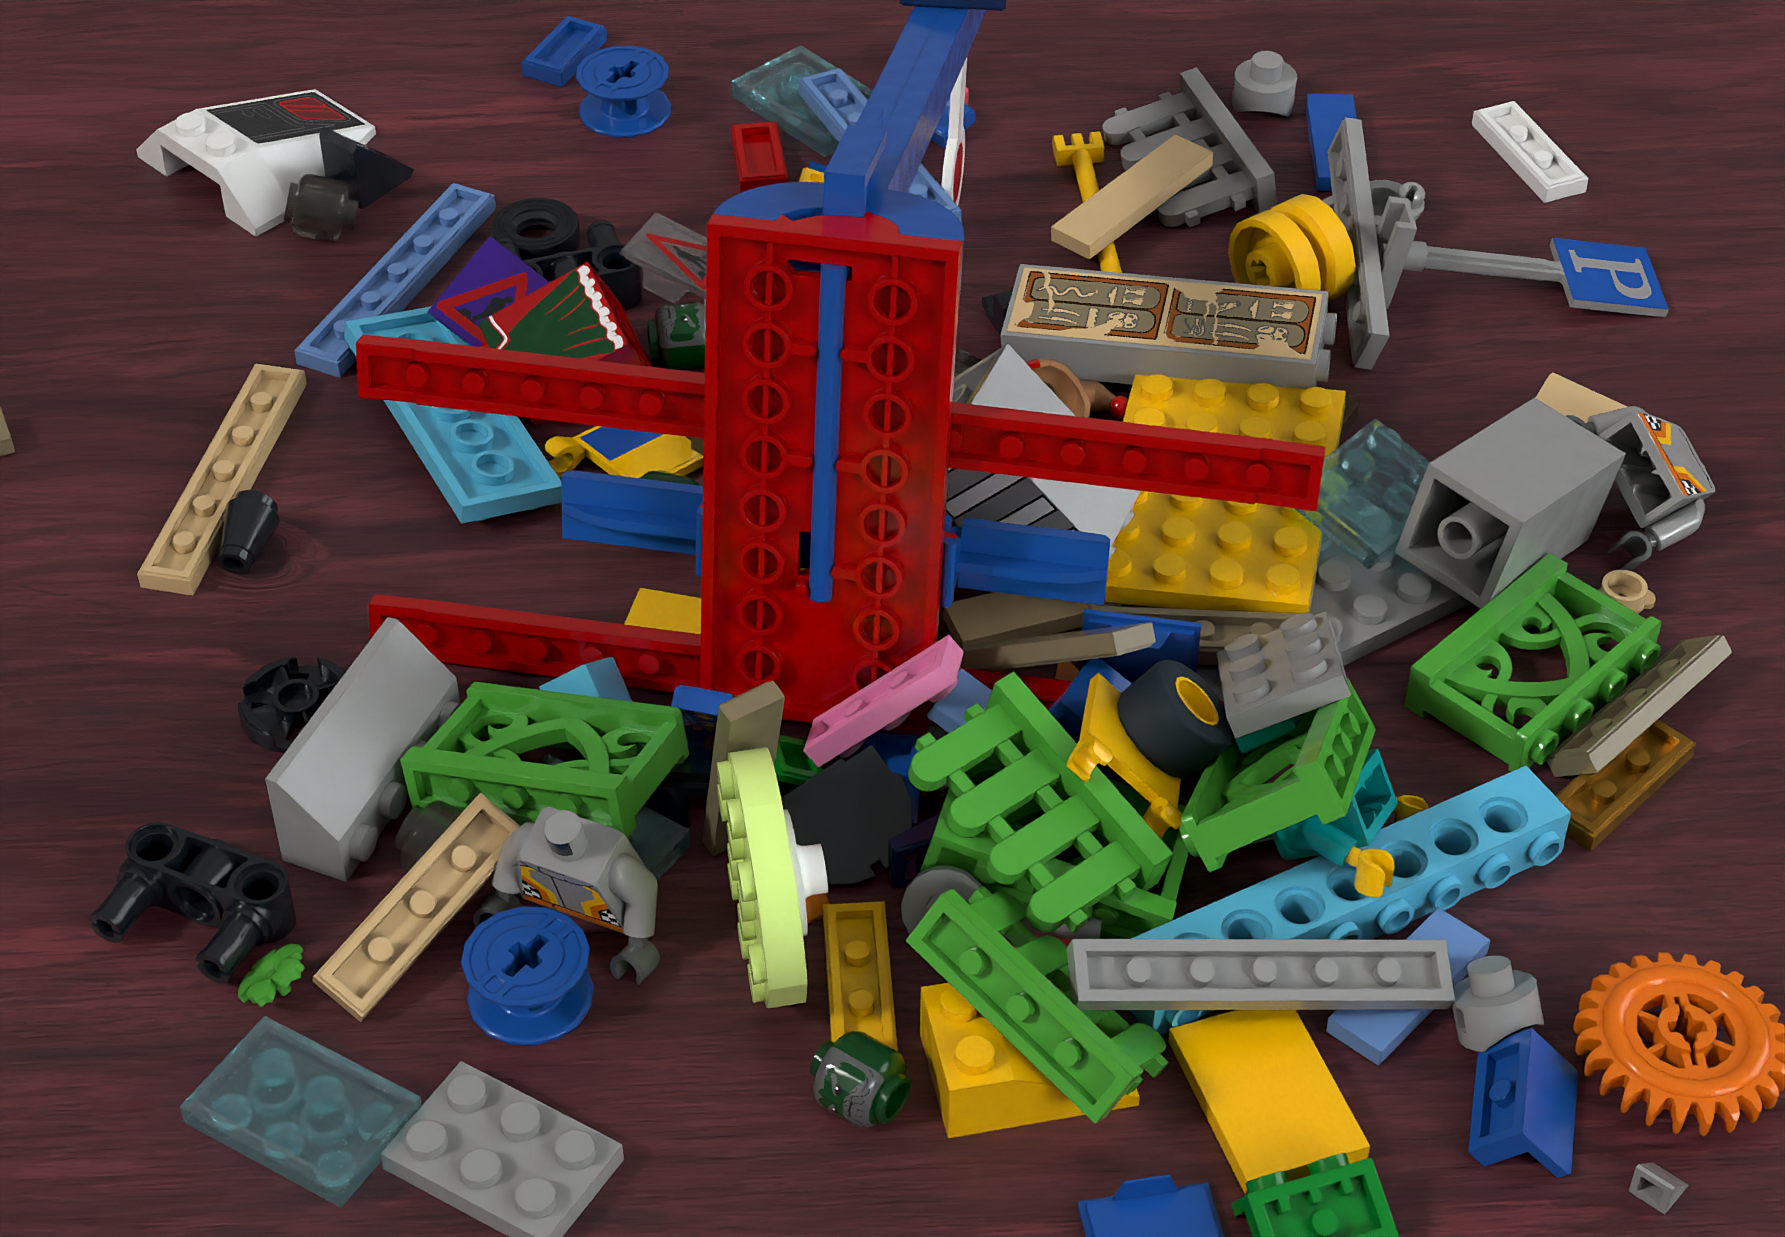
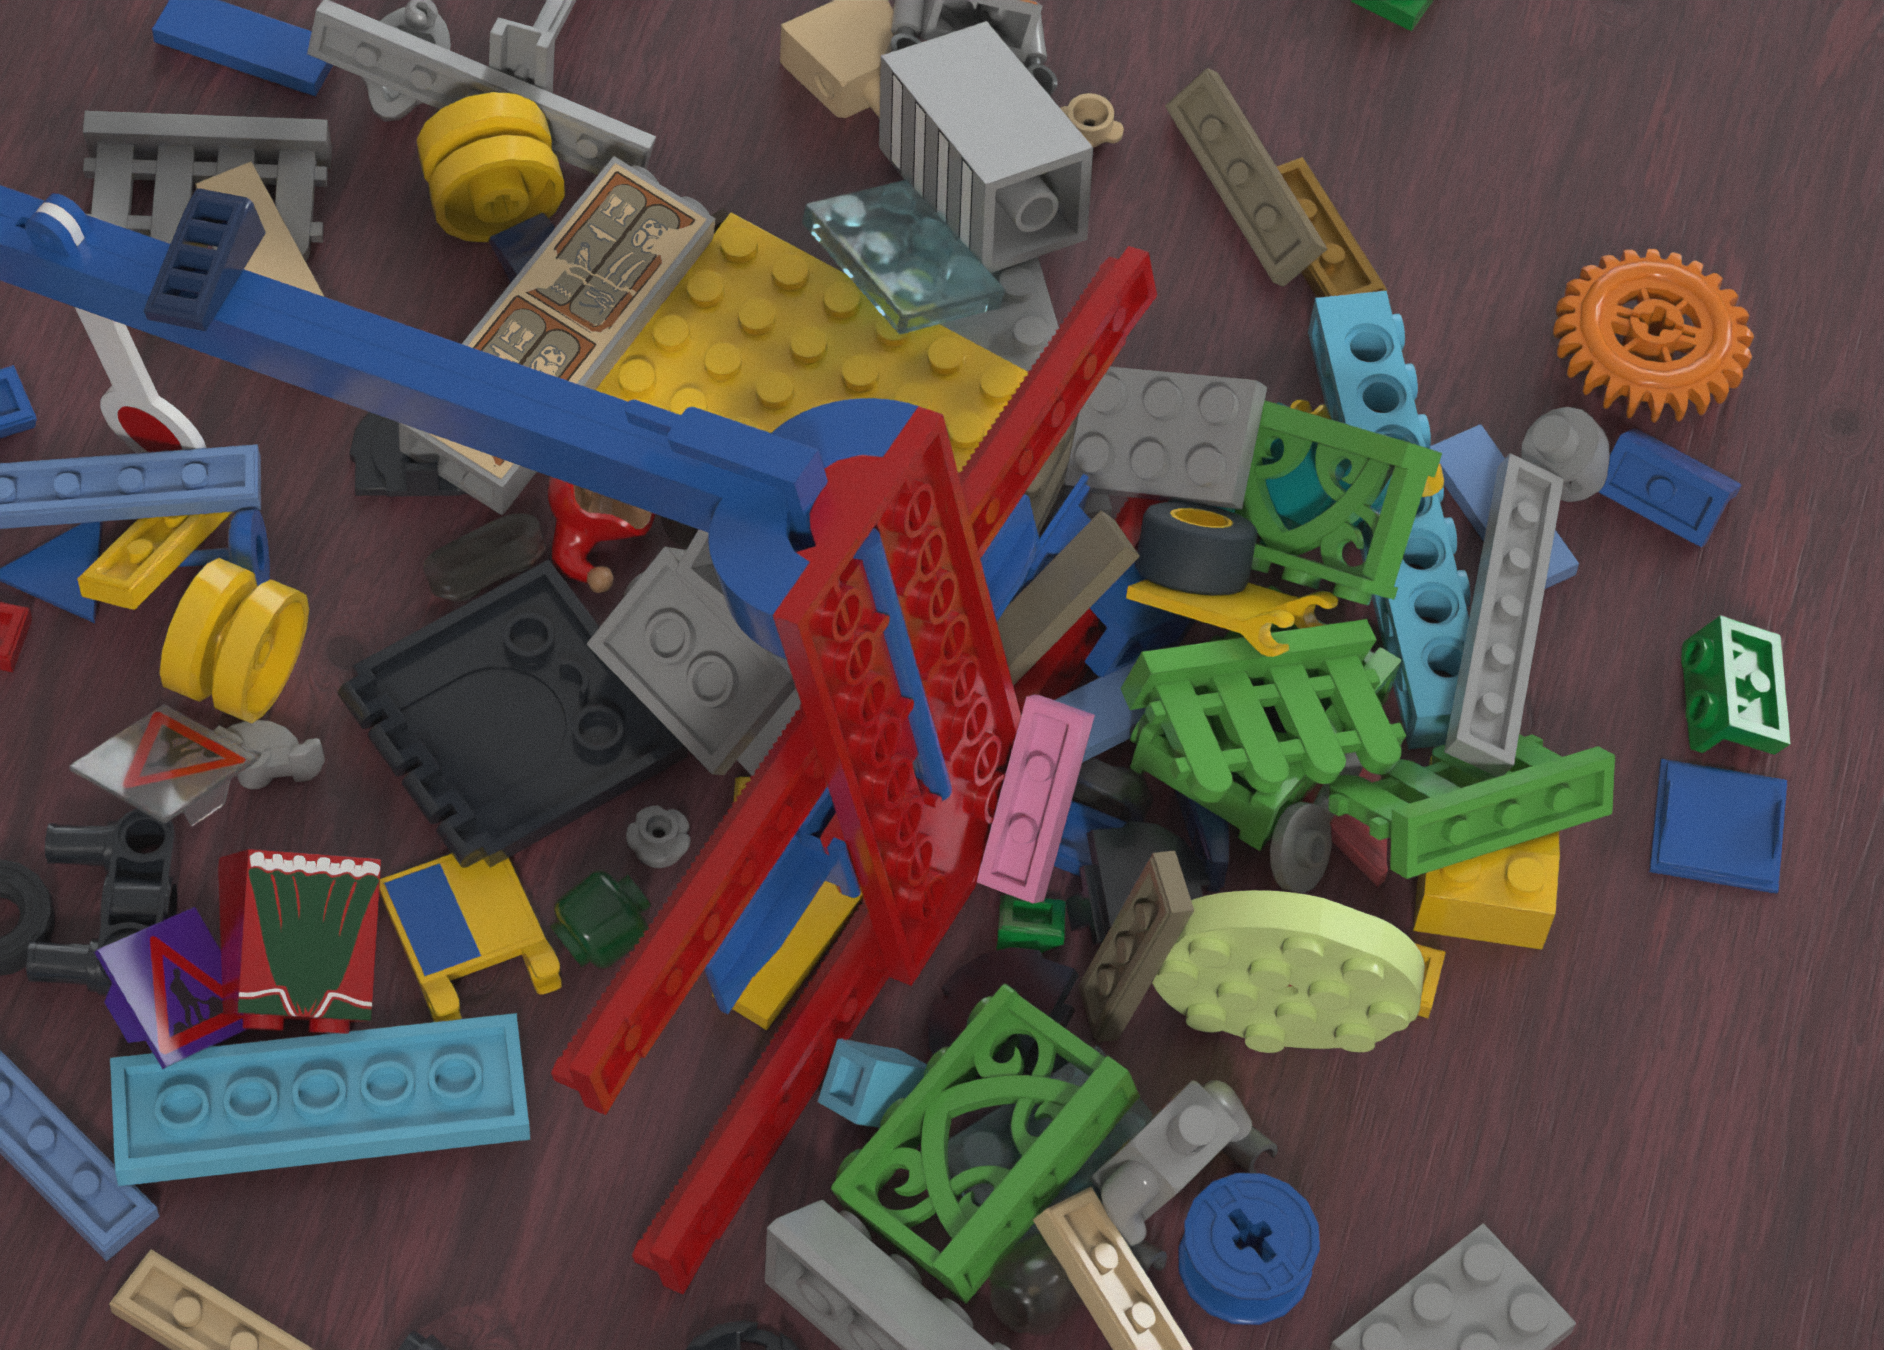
camera: 75 degrees left, 15 degrees up
dark green head [647,302,706,370] -> none
blue tile [671,685,734,727] -> none
dark green head [810,1031,911,1129] -> none
yellow tile [1168,1010,1370,1195] -> none
light grey piece [1231,51,1297,117] -> none
bright green fence [1404,552,1662,772] -> none
light grey piece [1629,1162,1689,1215] -> none

